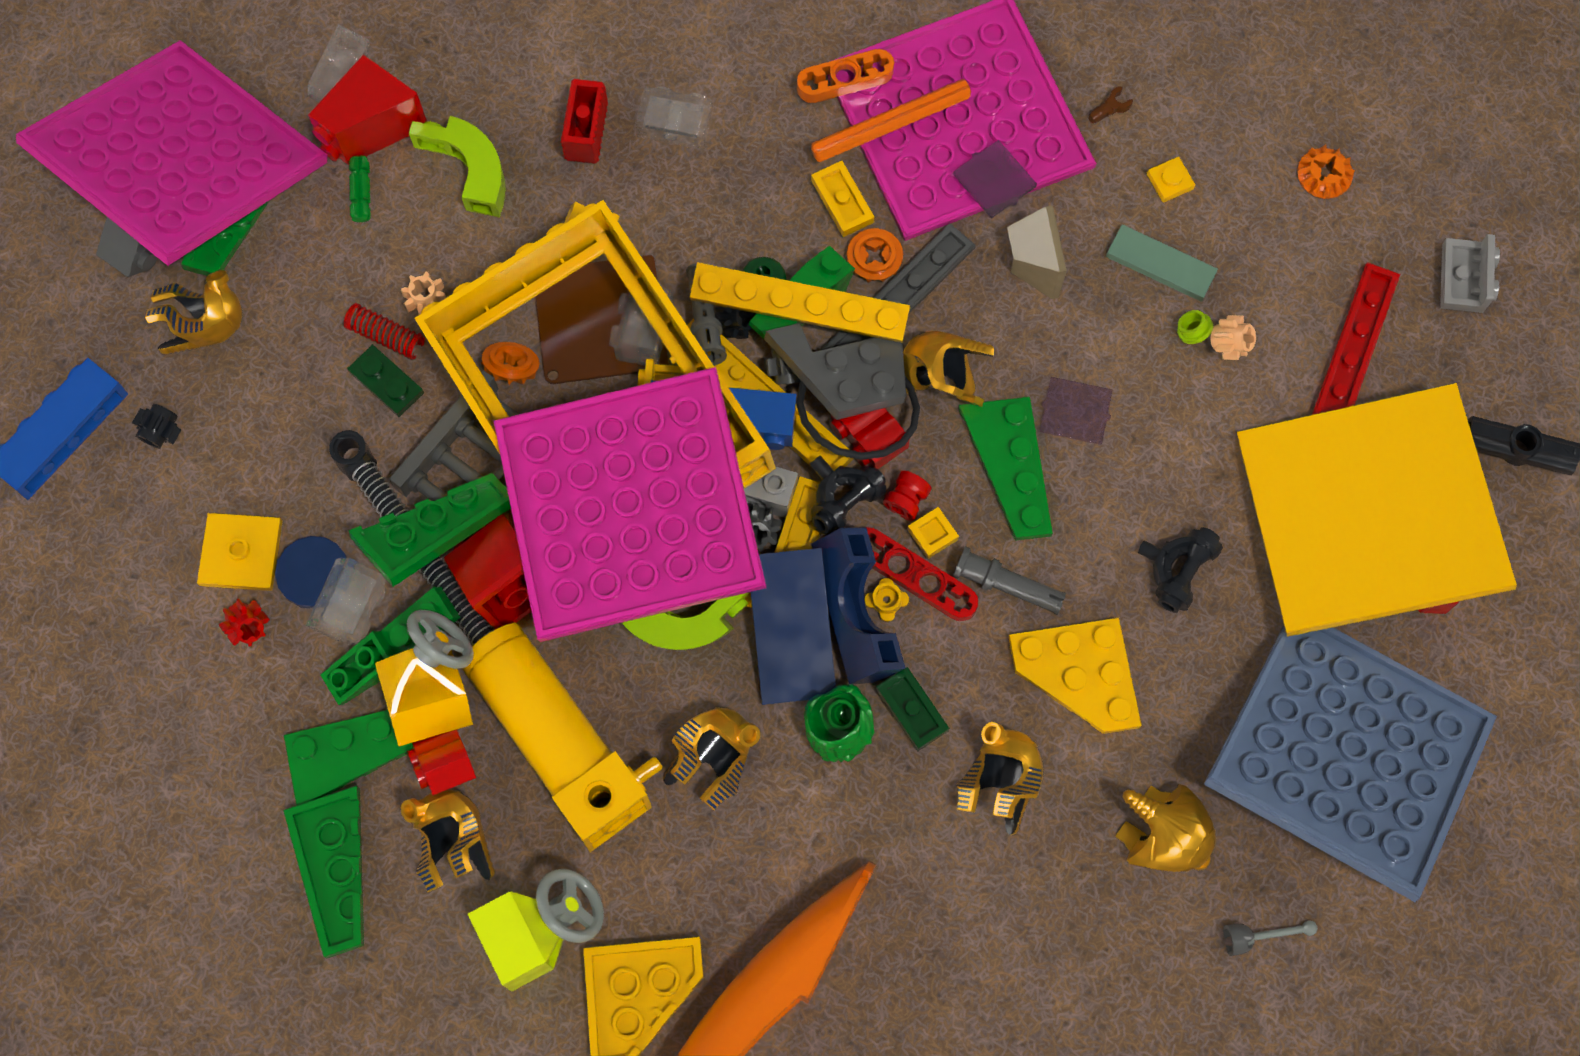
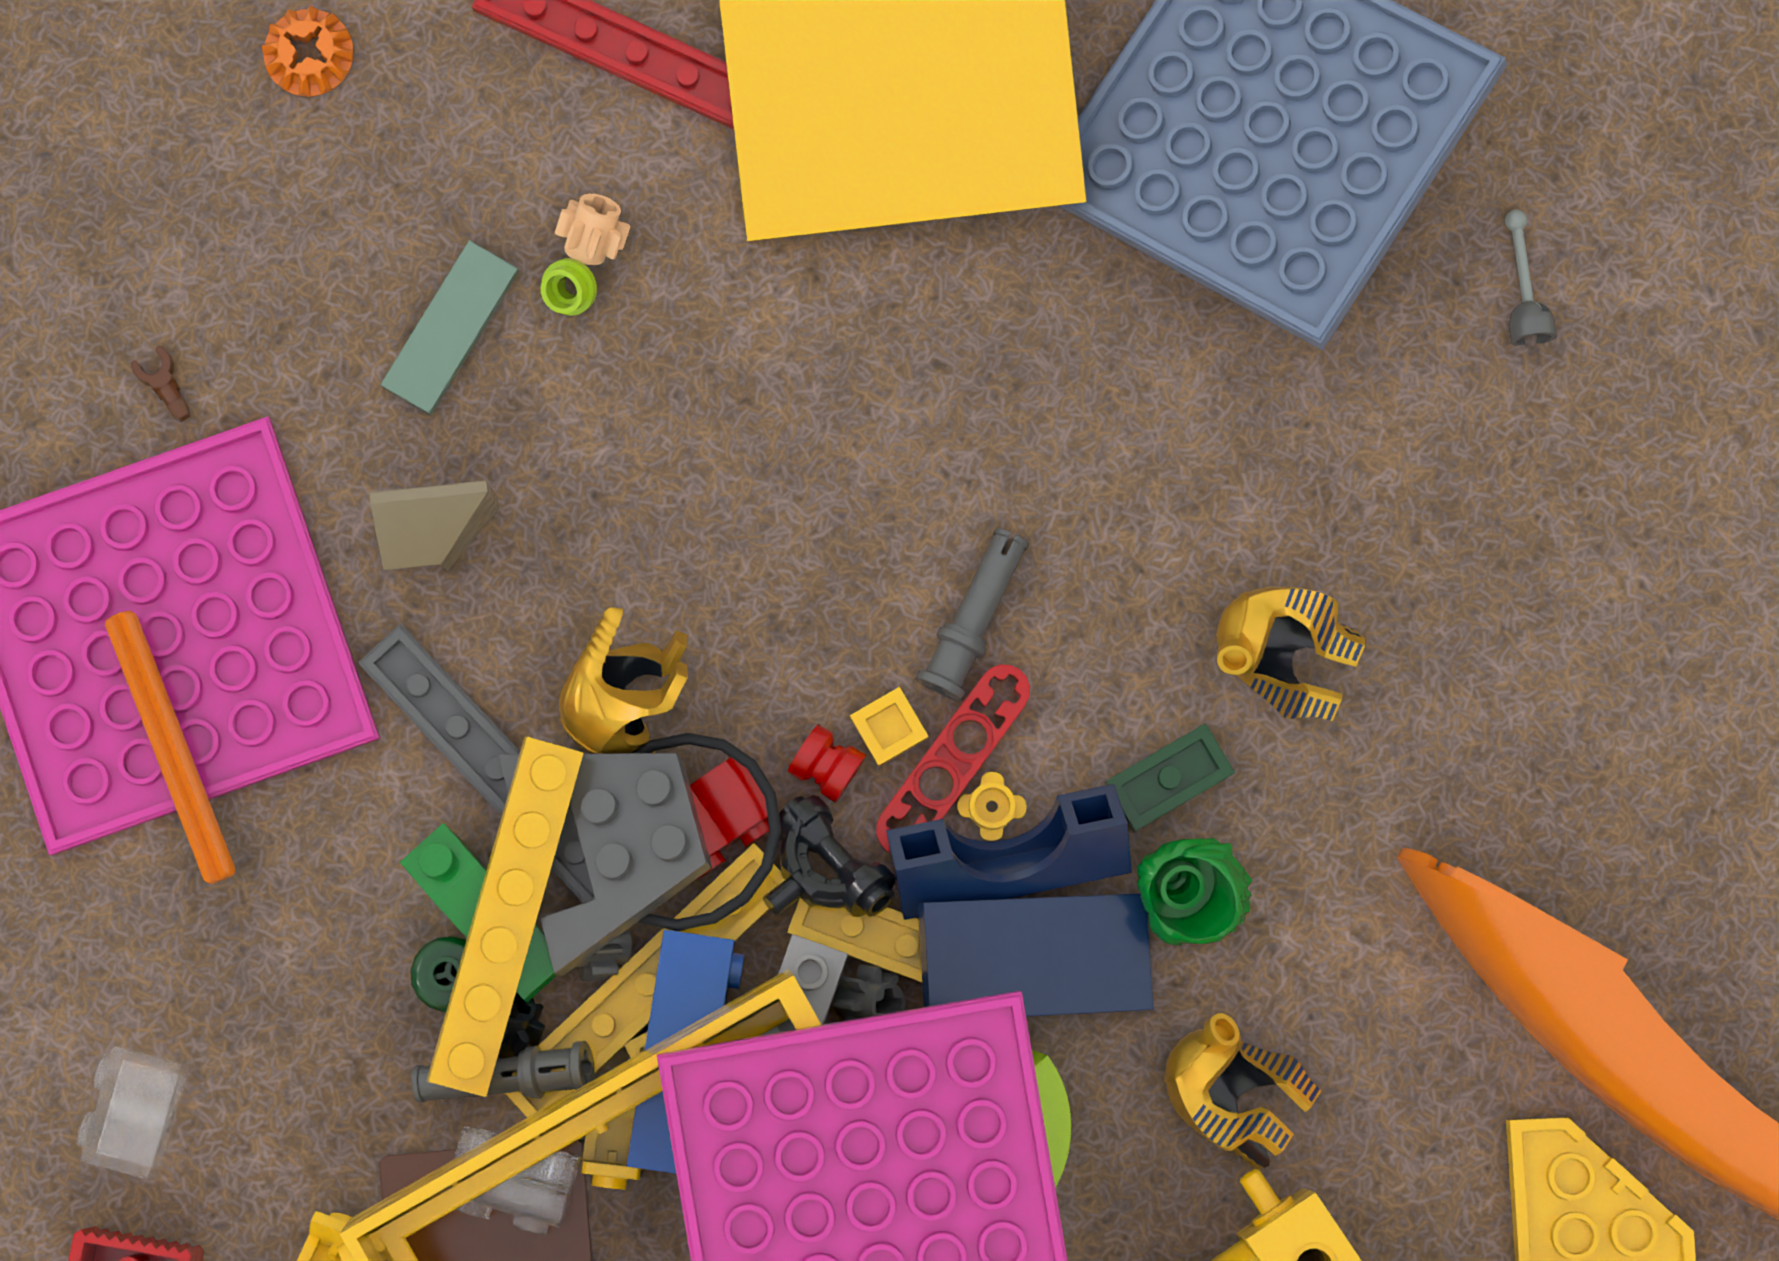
camera: 90 degrees left, 10 degrees up
orange beam [797,49,894,103] -> none
yellow plate [811,161,875,237] -> none
orange gear [847,228,903,283] -> none
clear purple piece [953,140,1037,219] -> none
green wing [958,397,1053,541] -> none
yellow plate [1008,618,1142,734] -> none
piece [1040,377,1113,445] -> none
pearl gold piece [1115,784,1216,872] -> none
black piece [1138,527,1223,613] -> none
yellow plate [1147,156,1195,203] -> none

